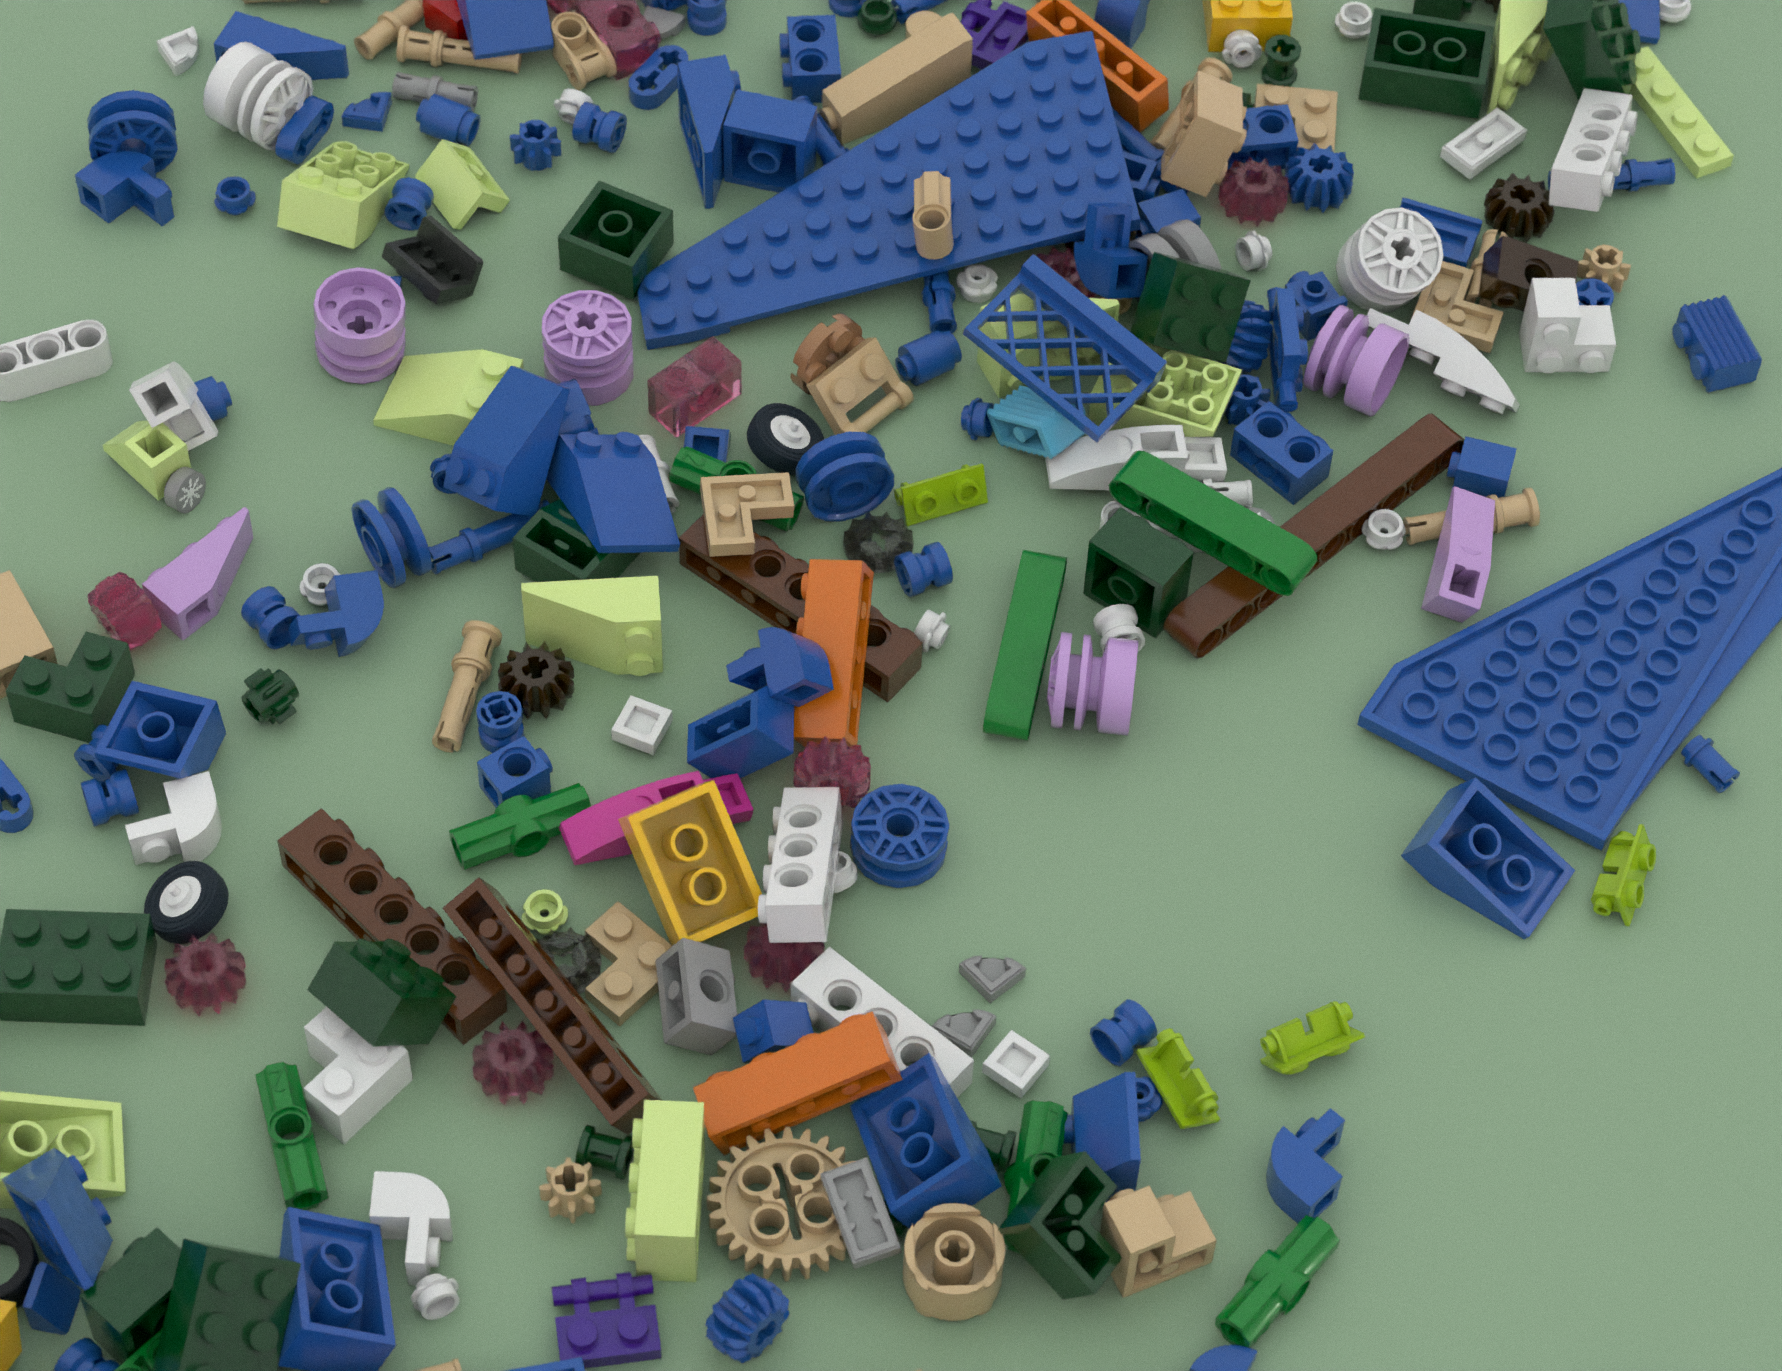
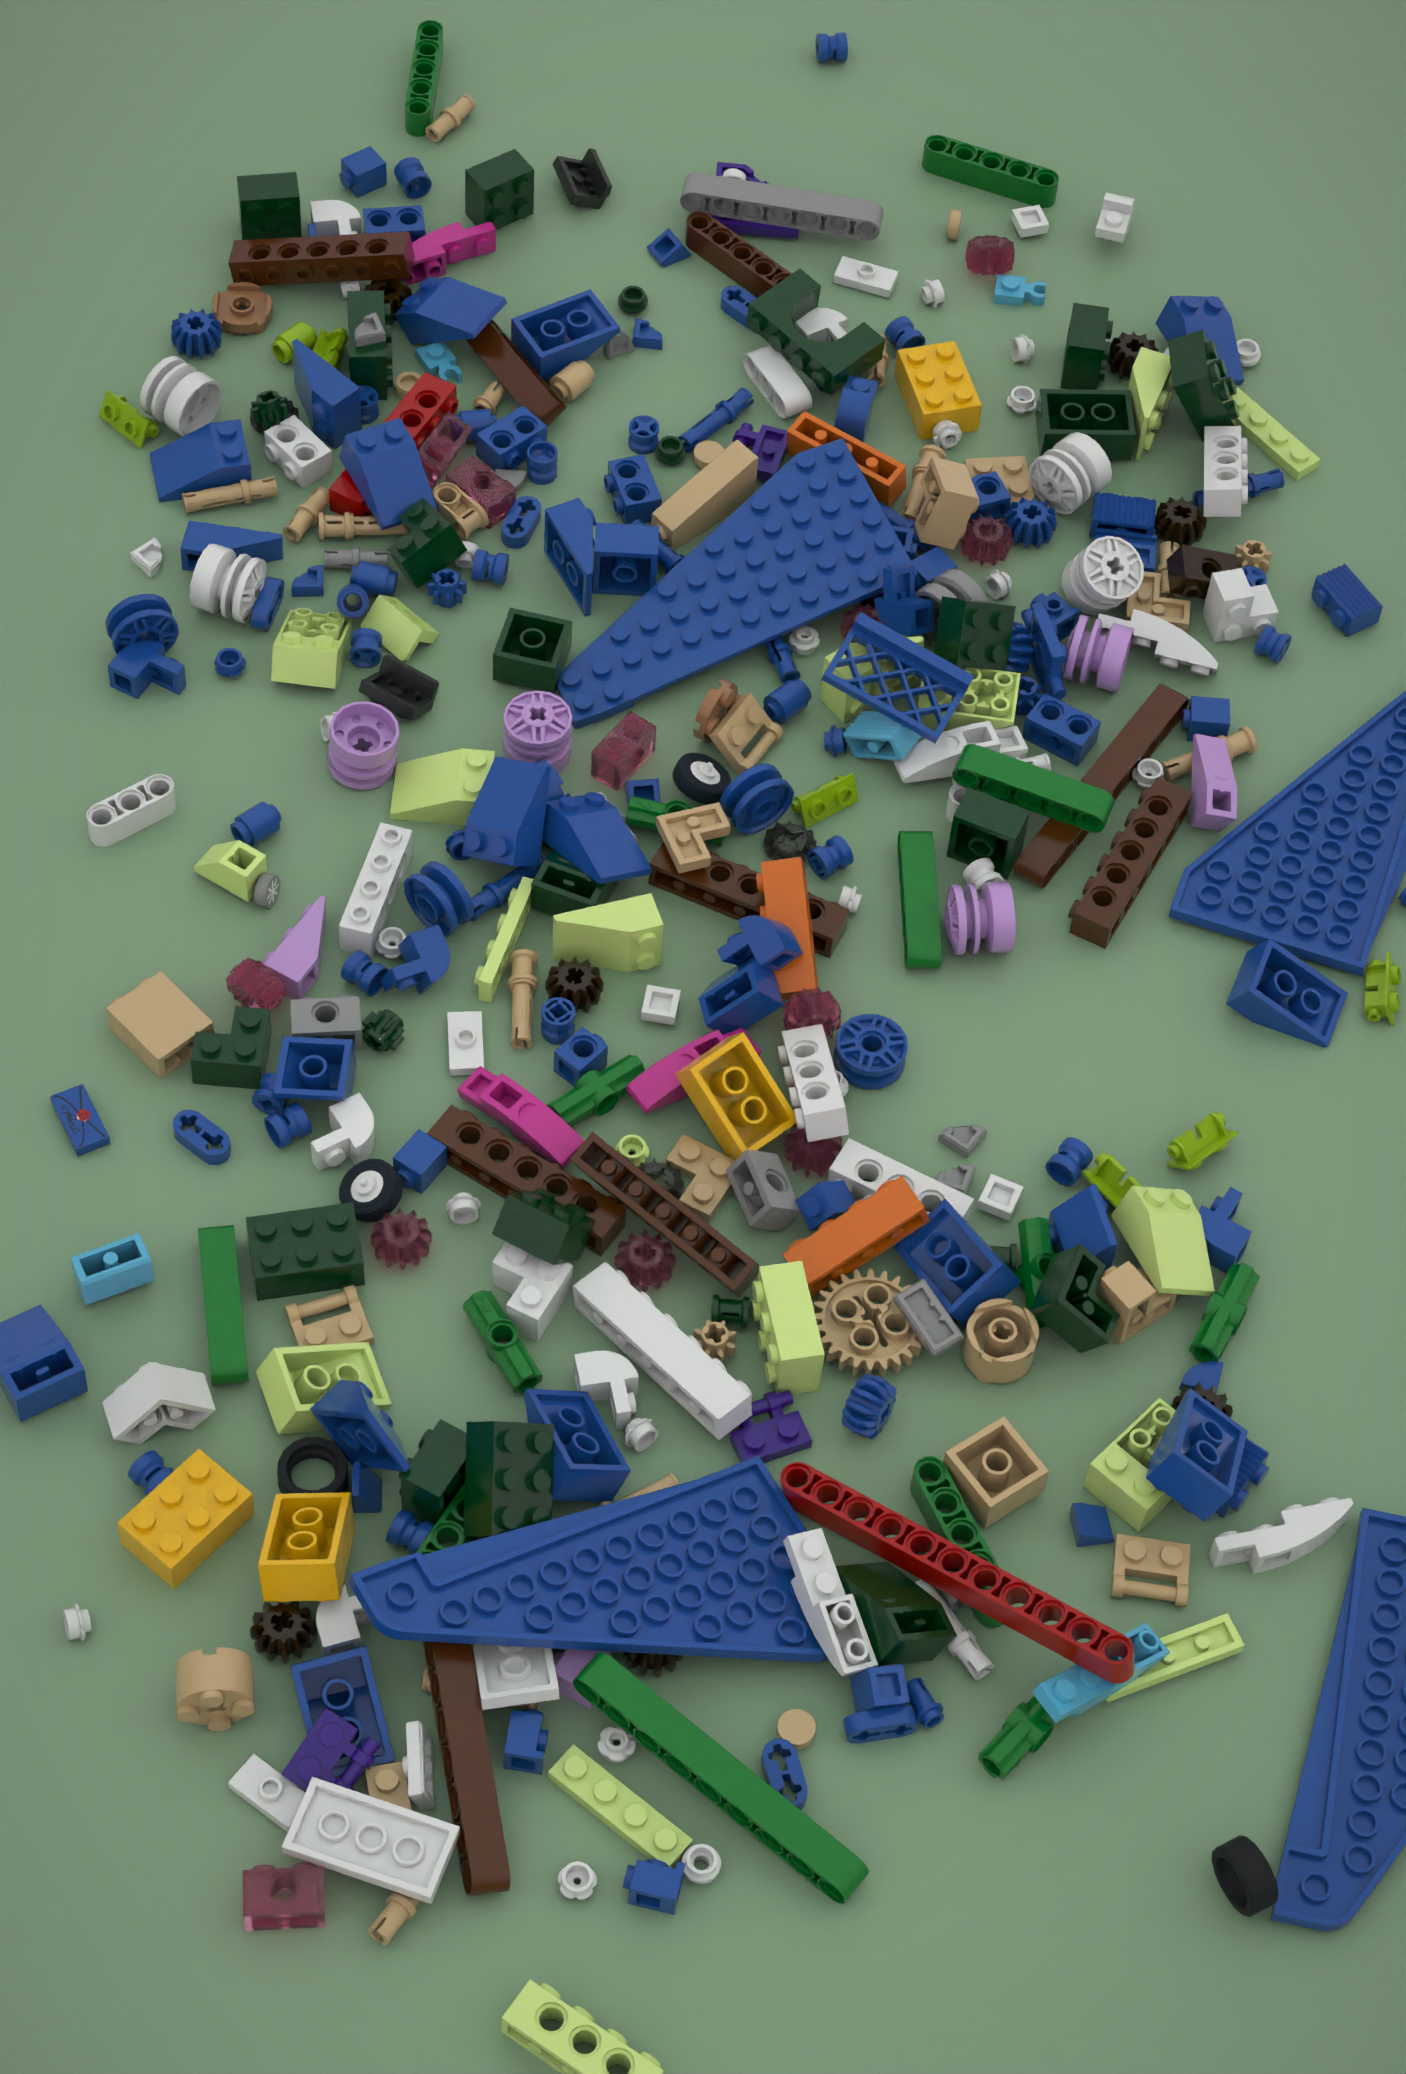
camera: 15 degrees left, 0 degrees up
white brick [129,362,219,451] -> none
tan piece [912,171,954,260] -> none
dark green bush [1261,35,1301,87] -> none
white plate [1440,107,1527,180] -> none
none -> tan plate [284,1284,374,1346]
none -> light grey brick [290,995,362,1050]
none -> blue brick [337,583,369,618]
none -> white brick [339,822,413,958]
none -> dark green brick [387,498,467,589]
none -> blue brick [393,1129,447,1194]
none -> white plate [446,1192,481,1225]
none -> white plate [447,1011,484,1076]
none -> dark pink slope [457,1066,584,1168]
none -> yellowish green plate [474,877,534,1003]
none -> white brick [573,1262,752,1440]
none -> white wheel [1029,432,1112,515]
none -> reddish brown brick [1068,777,1193,949]
none -> blue brick [1089,492,1156,538]
none -> yellowish green slope [1111,1186,1215,1296]
none -> blue wheel [1254,625,1292,664]

